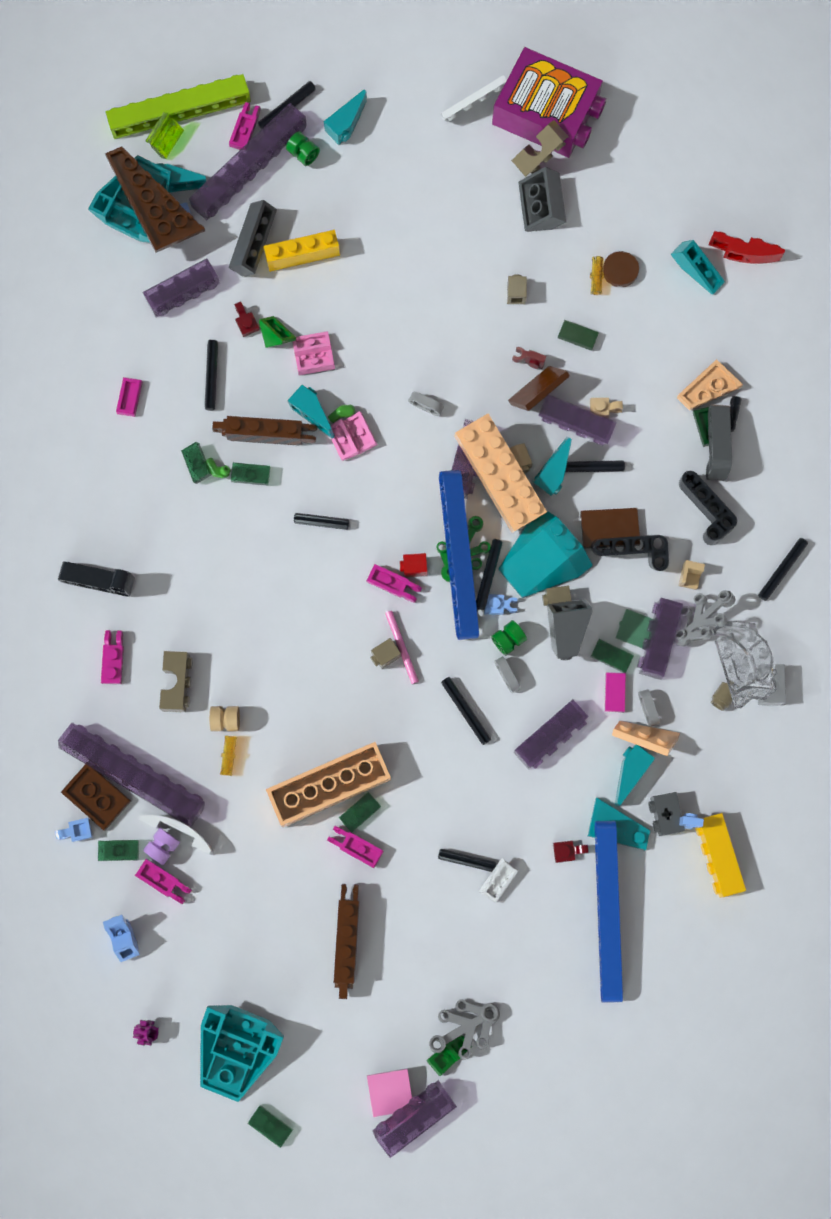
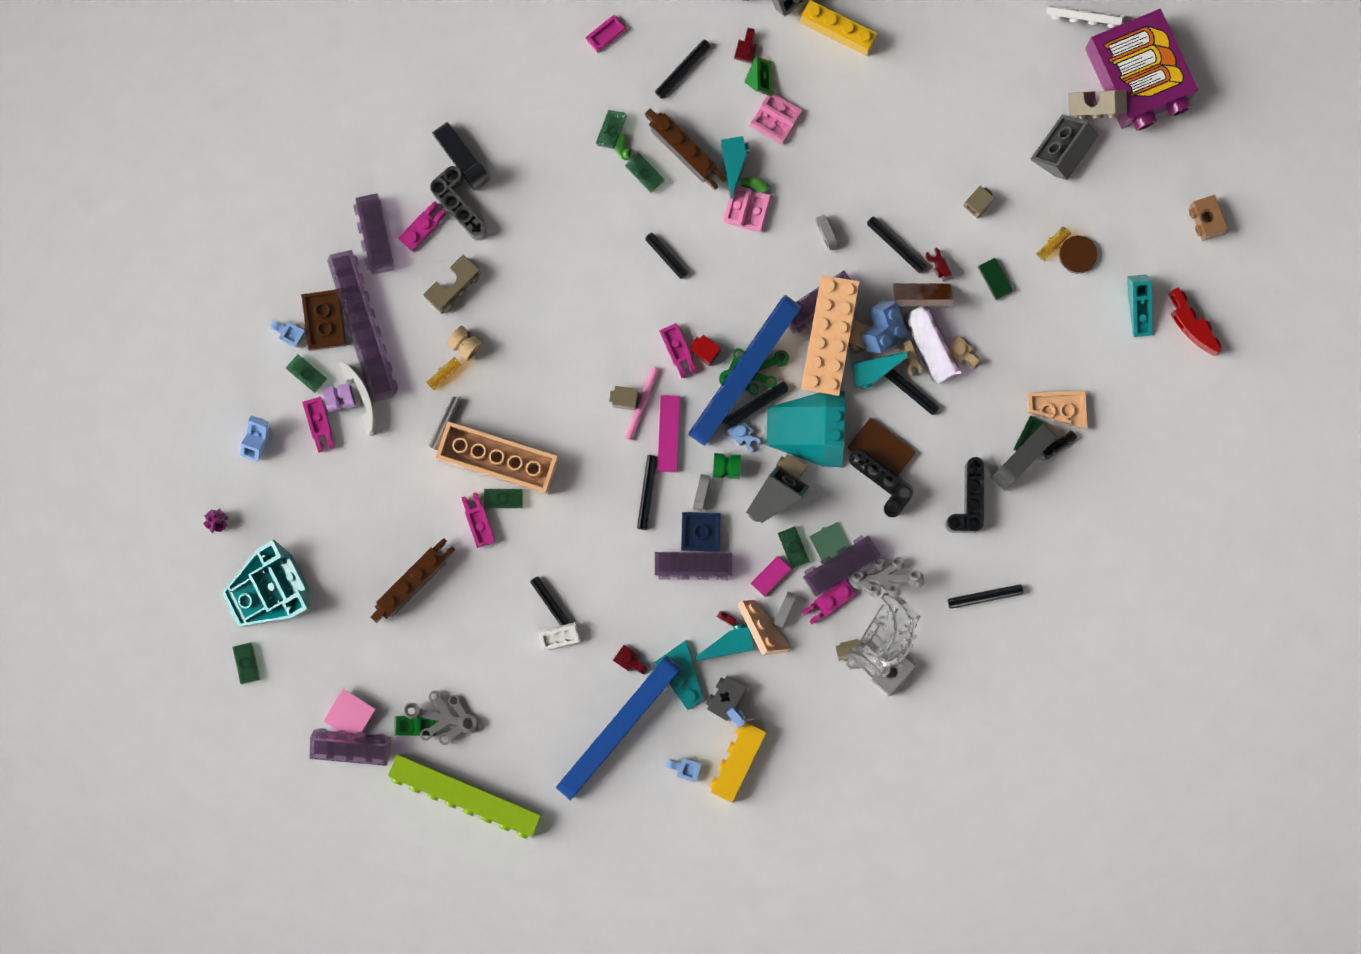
camera: 45 degrees right, 5 degrees up
tan panel [679,560,705,590] -> none
none -> clear purple brick [353,193,395,274]
none -> lime brick [388,754,542,839]
none -> light grey axle [429,396,461,450]
none -> dark grey beam [430,166,487,240]
none -> dark pink tile [657,395,680,472]
none -> light blue plate [665,758,701,782]
none -> dark blue plate [681,512,721,552]
none -> dark red tile [716,611,736,627]
none -> dark pink hinge [802,579,856,625]
none -> medium blue brick [861,300,908,353]
none -> black axle [867,216,927,273]
none -> tan plate [900,340,922,376]
none -> medium nougat brick [1189,195,1228,241]

